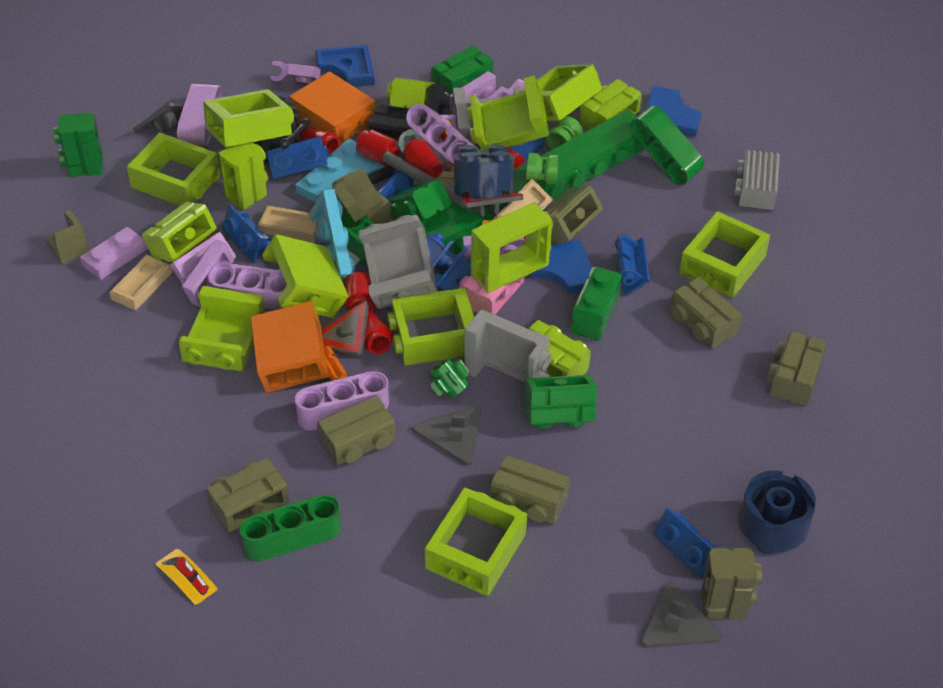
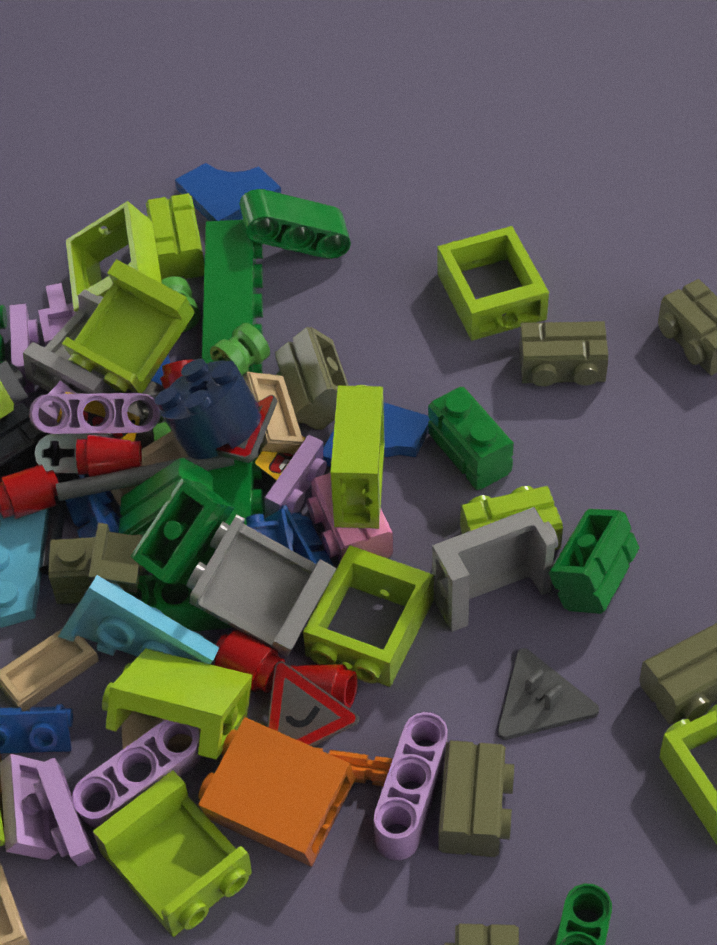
camera: 50 degrees left, 5 degrees up
green gear [429,358,469,398] -> none
blue hinge [615,234,650,296] -> none
light grey brick [734,149,780,210] -> none
none -> green brick [130,478,235,585]

